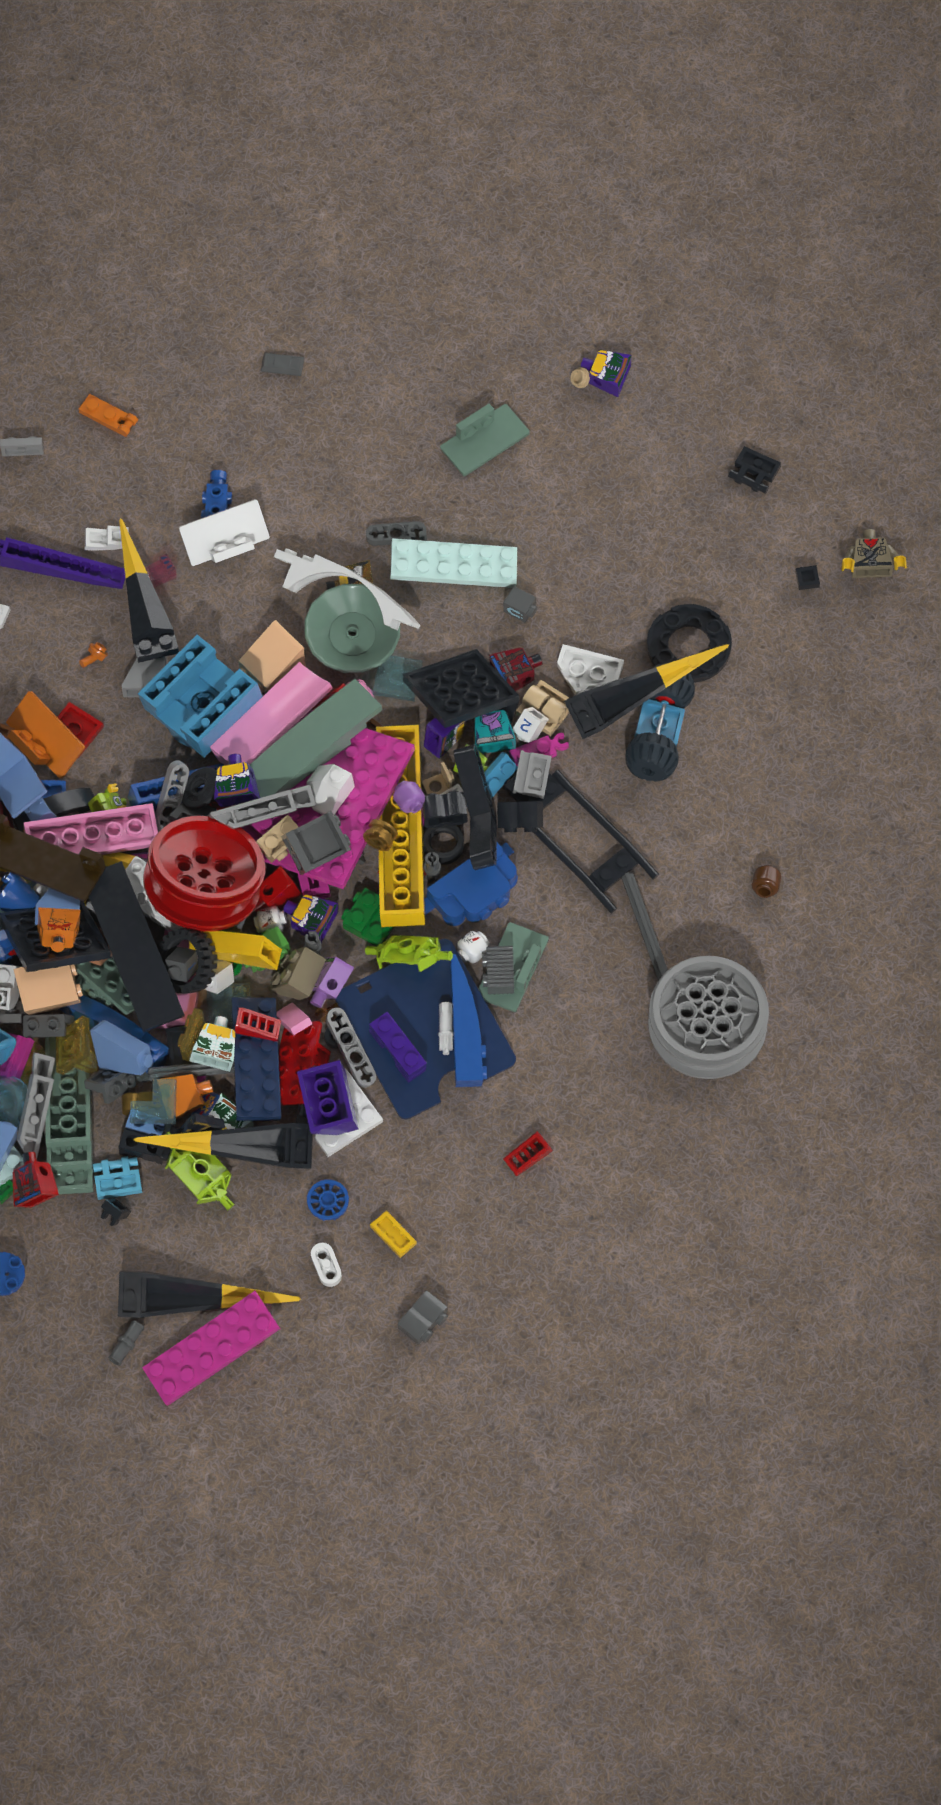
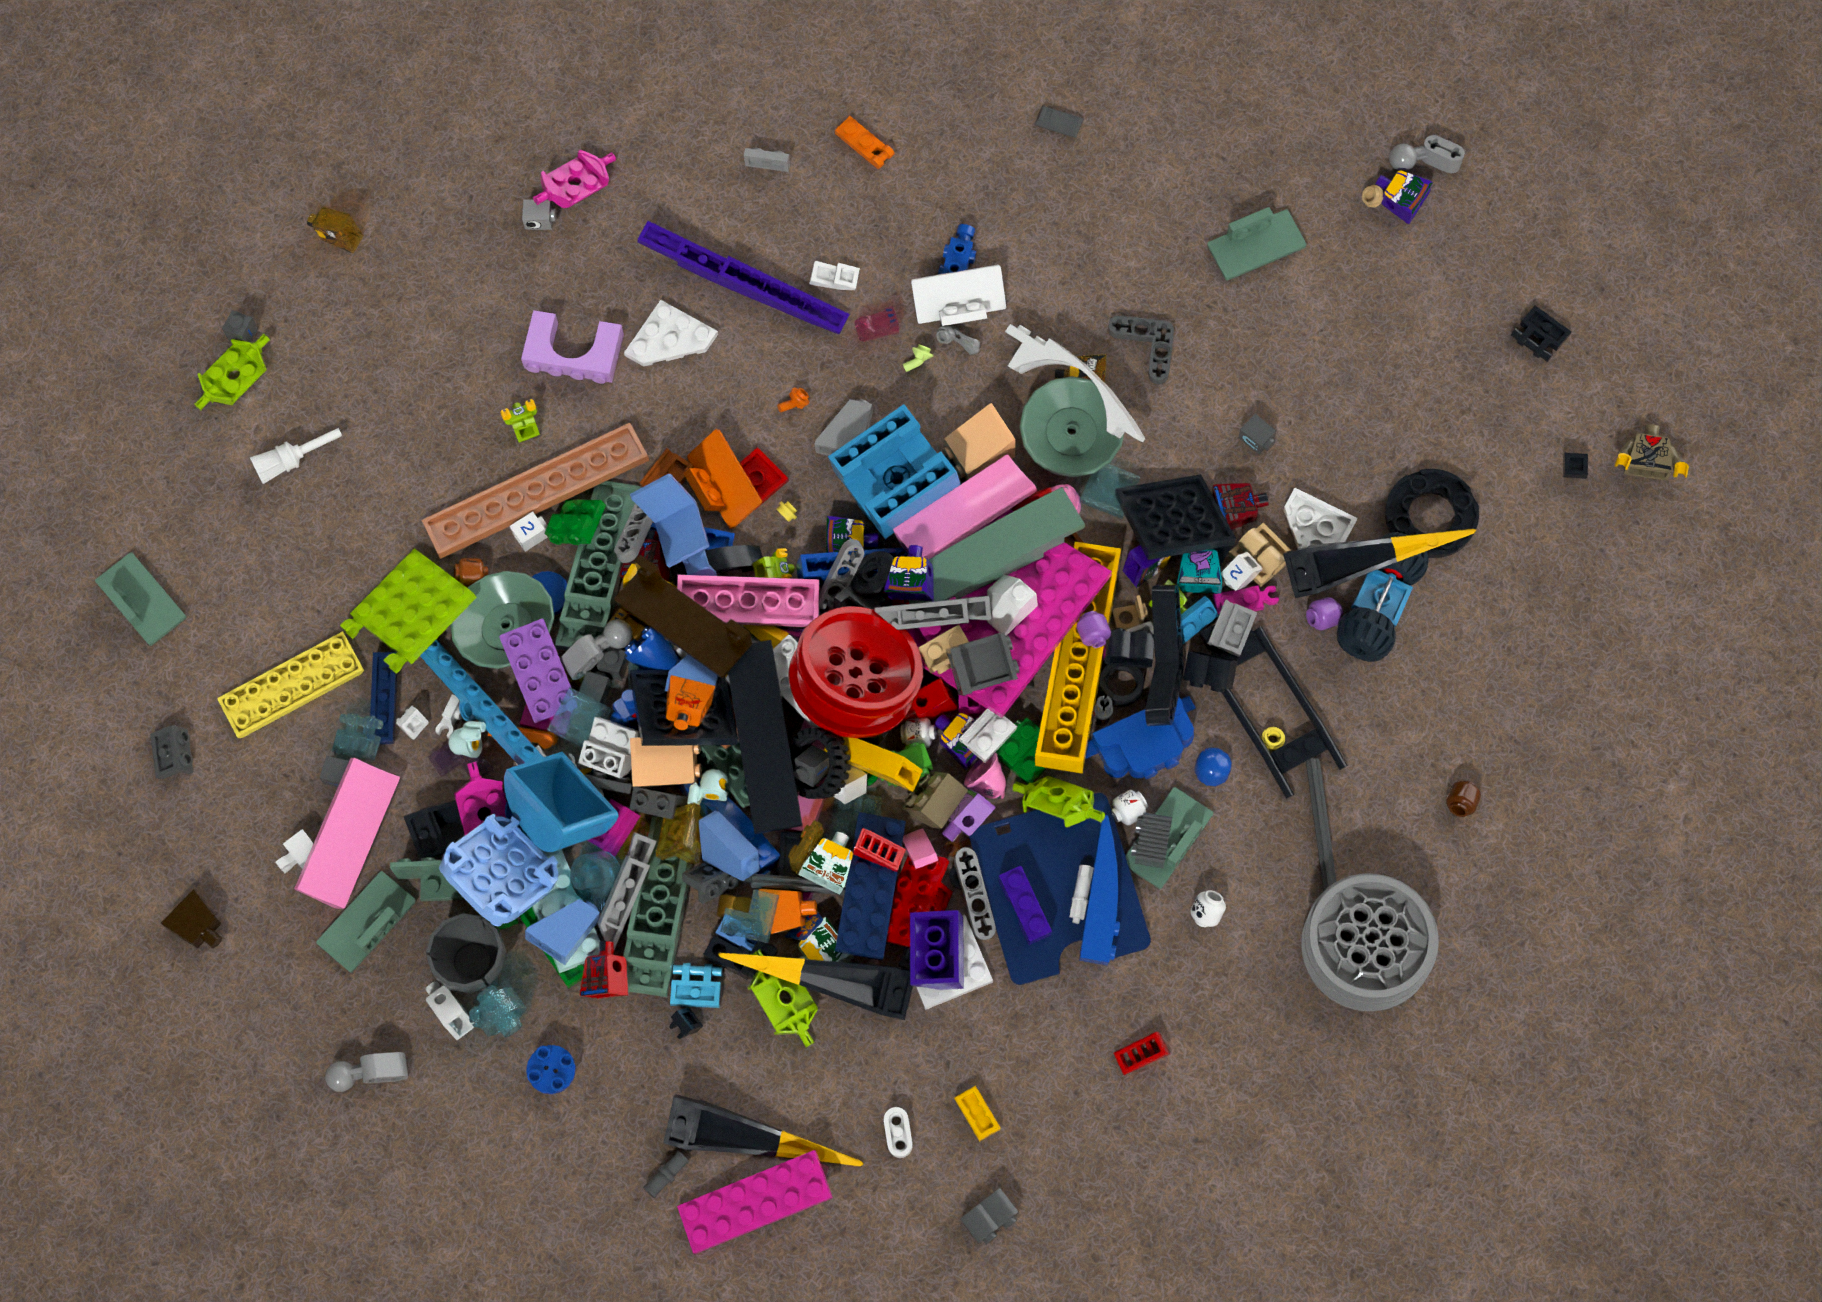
camera: 15 degrees right, 5 degrees up
black plate [119,518,179,663] -> none
black wing [176,1113,225,1134] -> none
dark grey pin [304,931,322,956] -> none
blue wheel [307,1179,349,1221] -> none
pearl gold wheel [363,819,398,851] -> none
light aqua plate [390,538,517,588] -> none
none -> light aqua piece [687,769,728,810]
none -> light yellow plate [777,501,797,522]
none -> torso [826,516,878,553]
none -> yellowish green plate [903,344,933,372]
none -> light grey piece [936,325,980,355]
none -> white plate [959,709,1017,763]
none -> bright pink piece [964,753,1006,799]
none -> white head [1190,890,1226,927]
none -> blue hair [1194,747,1232,786]
none -> light yellow plate [1261,727,1285,751]
none -> medium lavender head [1306,597,1343,631]
none -> light grey beam [1389,135,1465,173]

